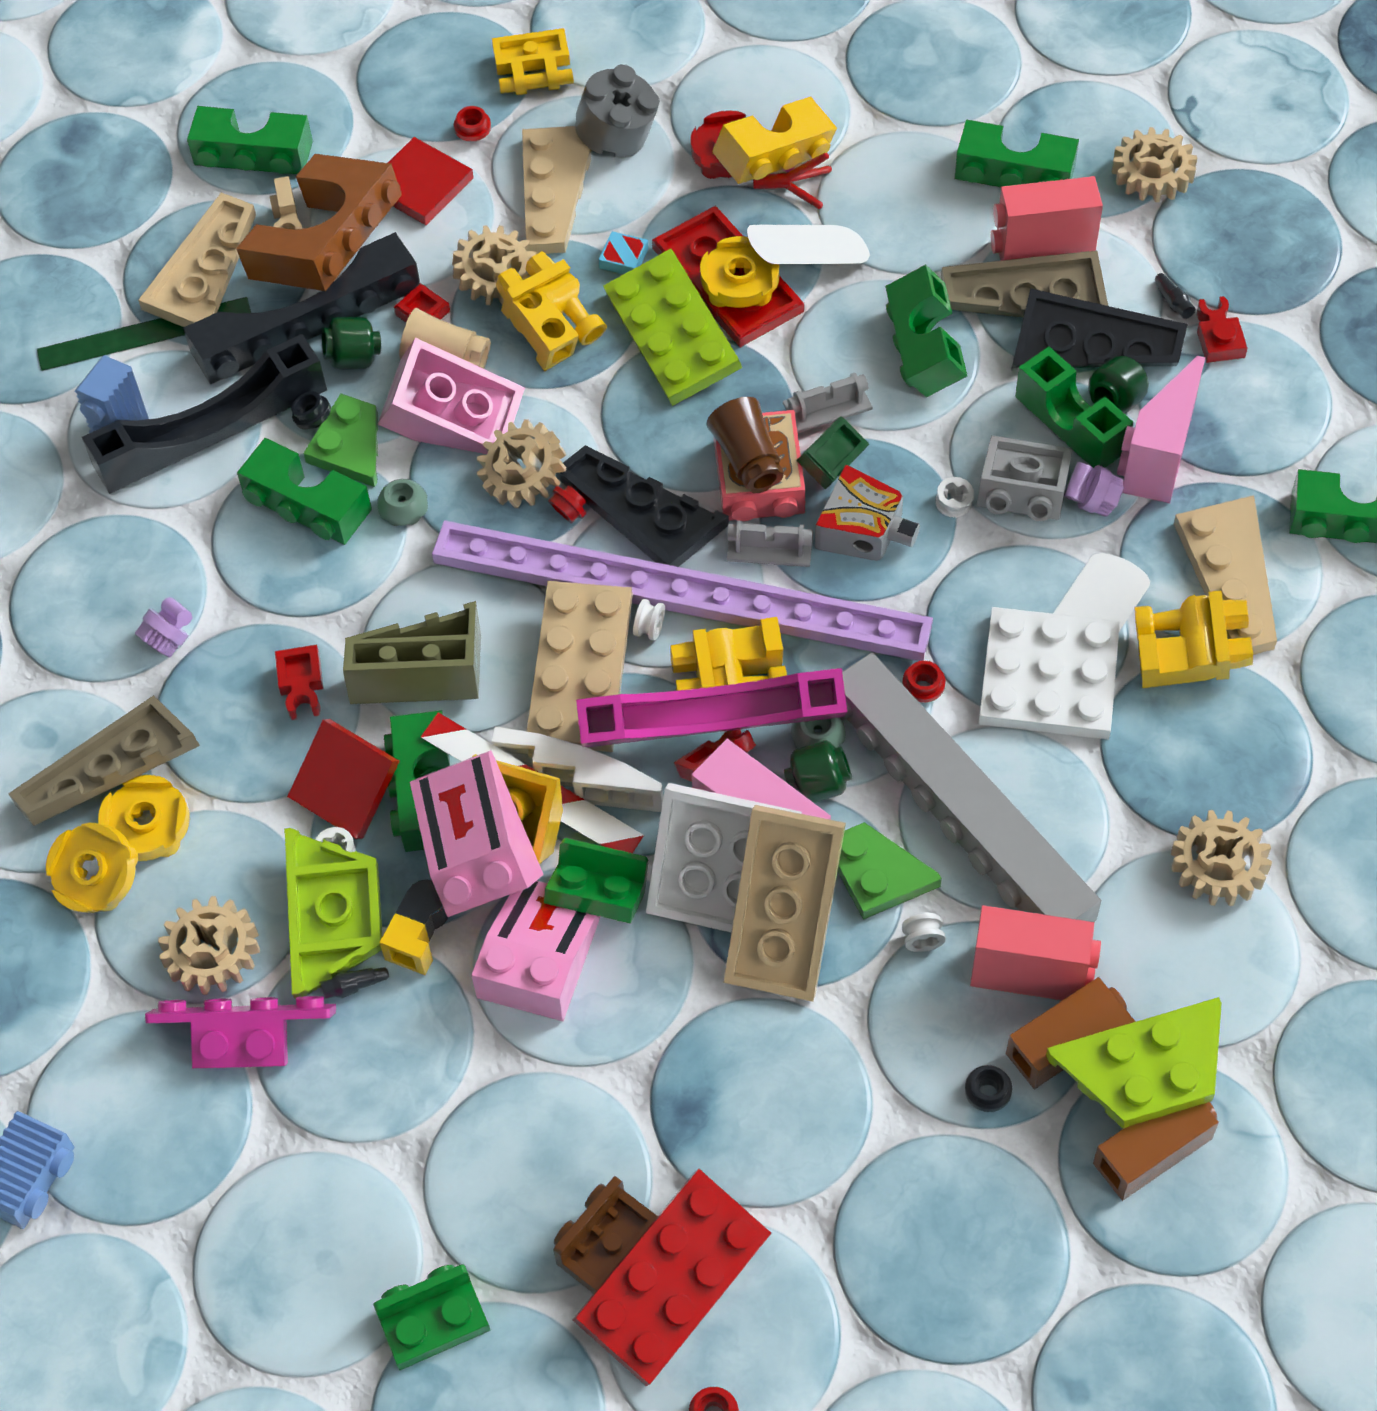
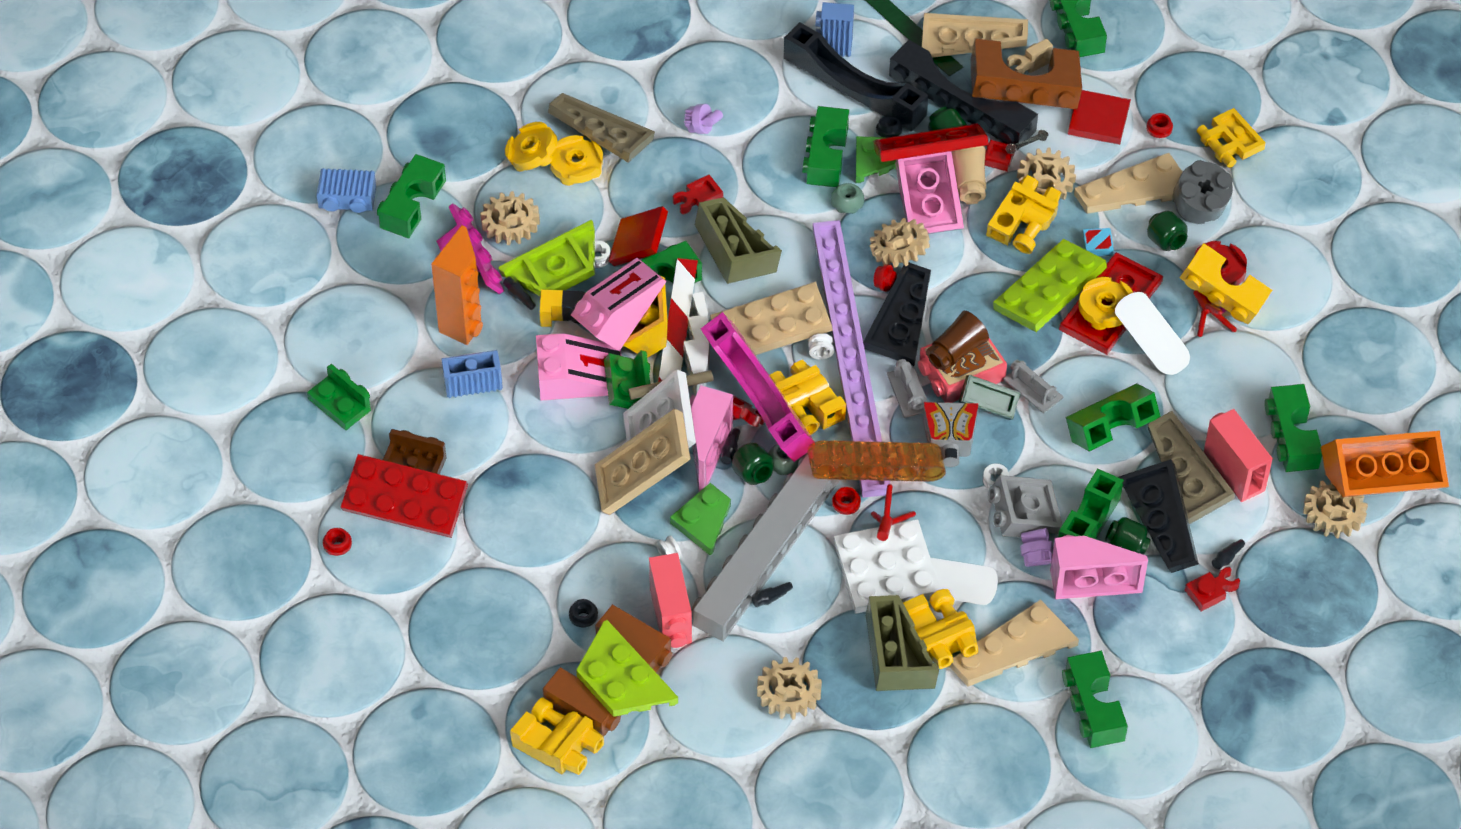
camera: 65 degrees right, 5 degrees down
none -> green arch [377,154,446,239]
none -> orange slope [431,225,483,345]
none -> medium blue brick [441,350,503,398]
none -> yellow hips [510,697,604,775]
none -> dark tan bar [628,370,713,400]
none -> black piece [752,582,793,607]
none -> clear orange beam [807,440,946,482]
none -> olive wedge [865,595,939,691]
none -> red plant [871,484,916,541]
none -> red tile [873,123,989,162]
none -> clear smoke hinge [1006,130,1048,154]
none -> dark green head [1147,211,1188,251]
none -> orange slope [1321,431,1449,497]

